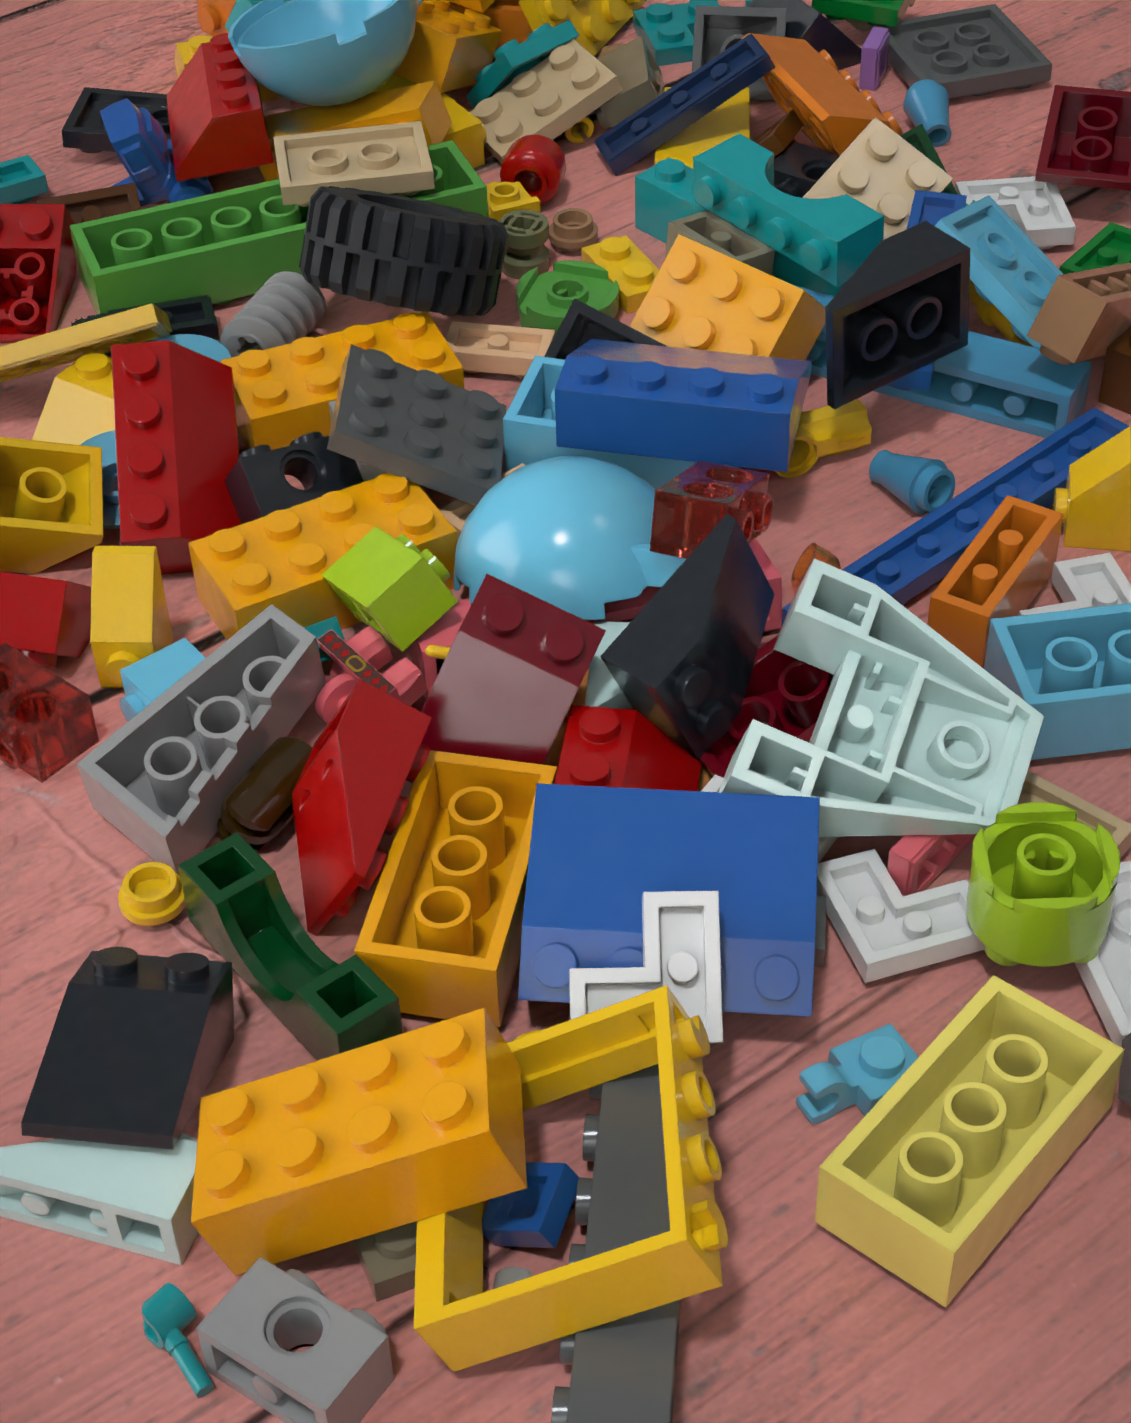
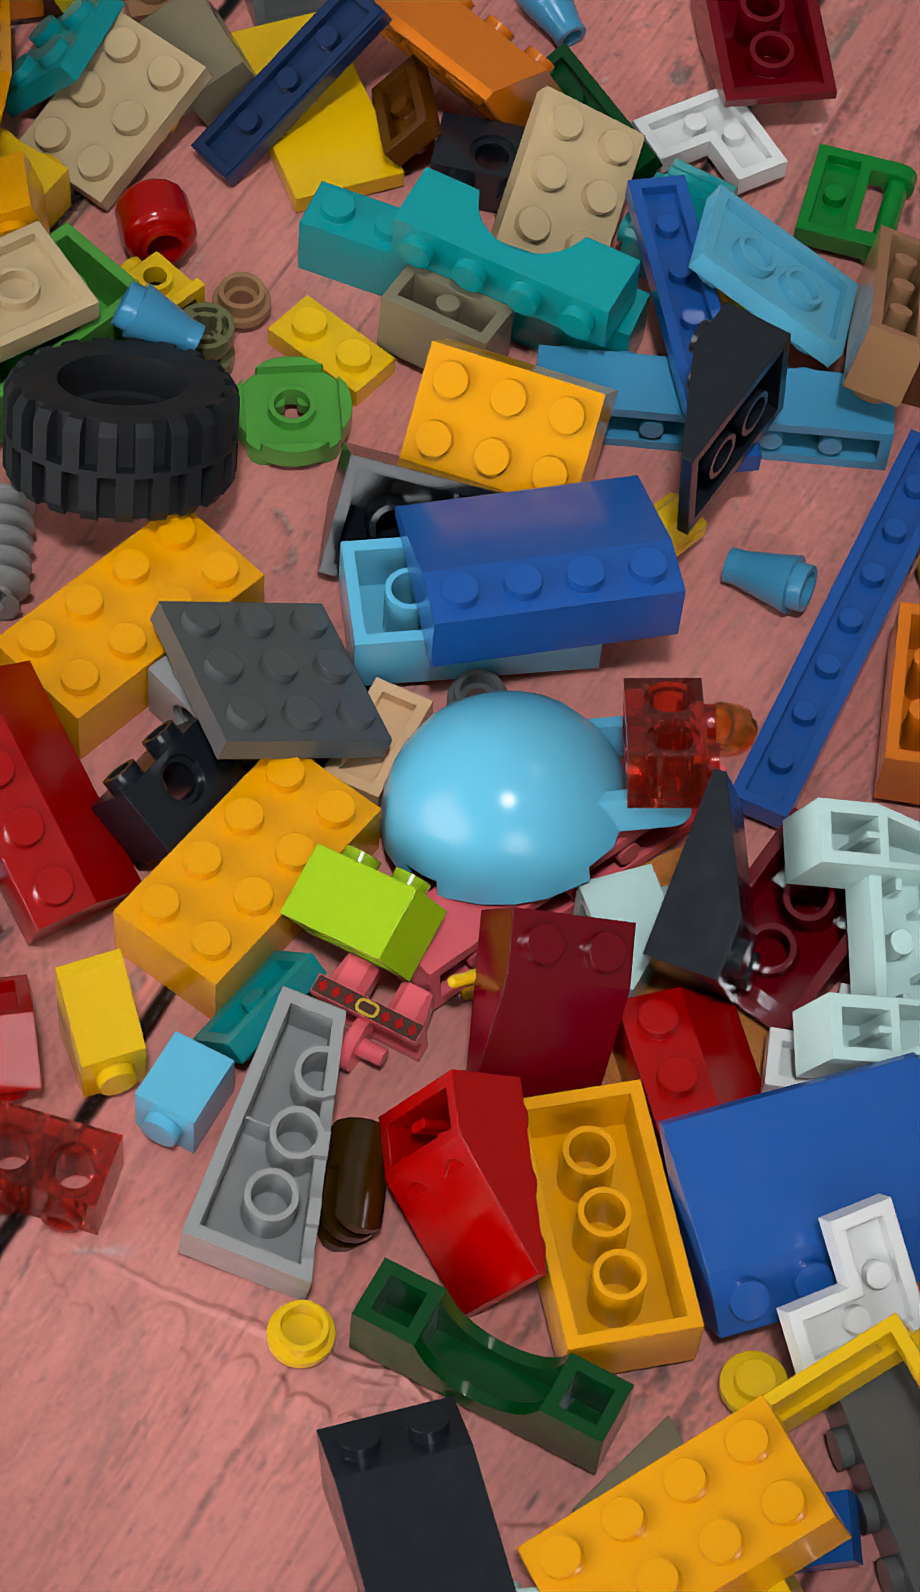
camera: 30 degrees left, 15 degrees up
light nougat plate [445,321,555,378] -> none
none -> dark azure cone [111,281,206,351]

